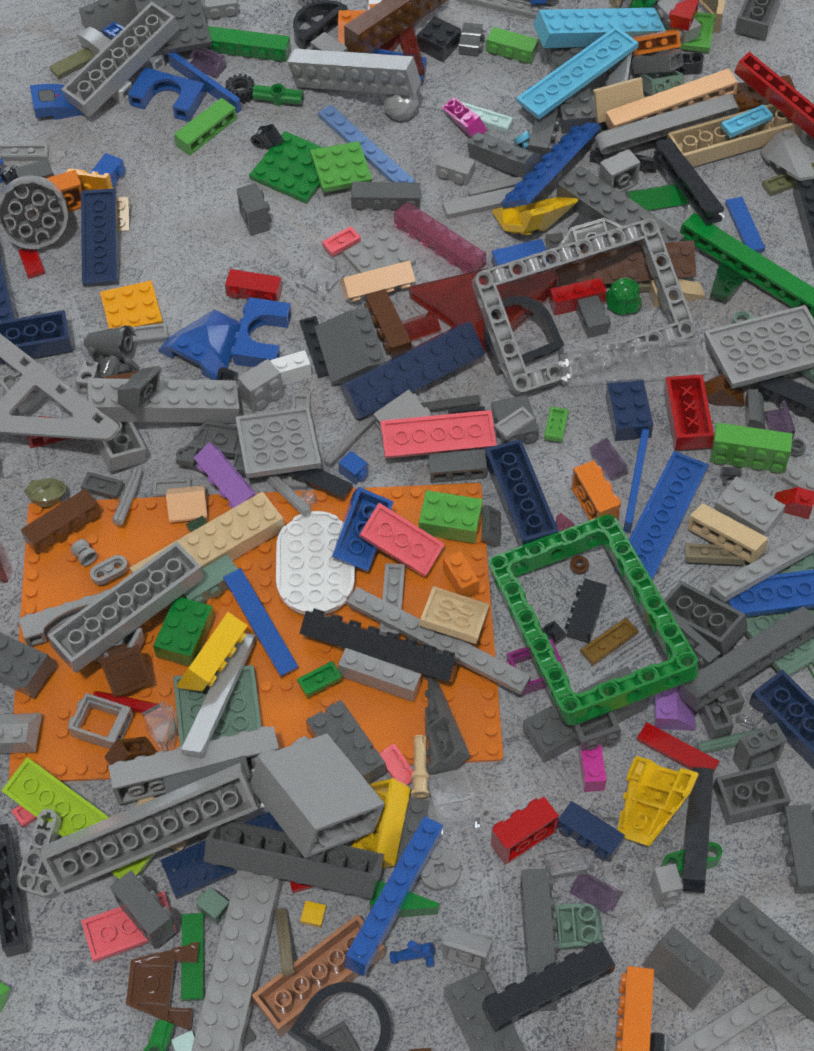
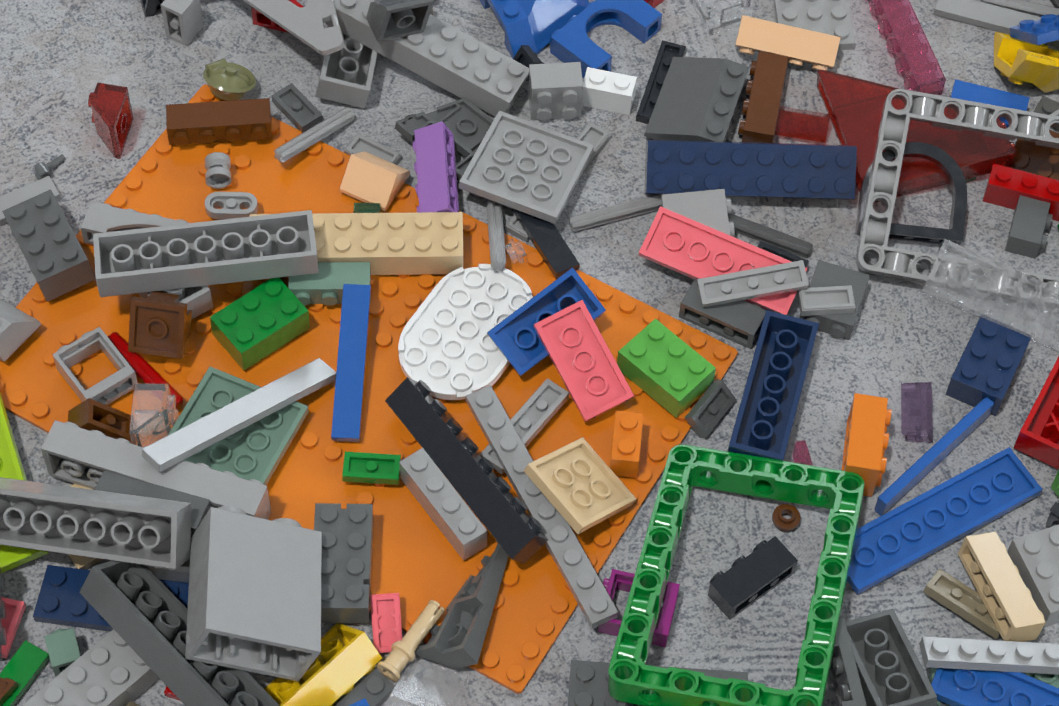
camera: 30 degrees right, 0 degrees up
yellow slope [176,612,248,691] -> none
blue brick [338,451,368,485] -> none
black tile [541,621,567,645] -> none
bright green plate [544,406,569,443] -> none
pearl gold tile [580,617,639,666] -> none
none -> light grey plate [697,260,809,308]

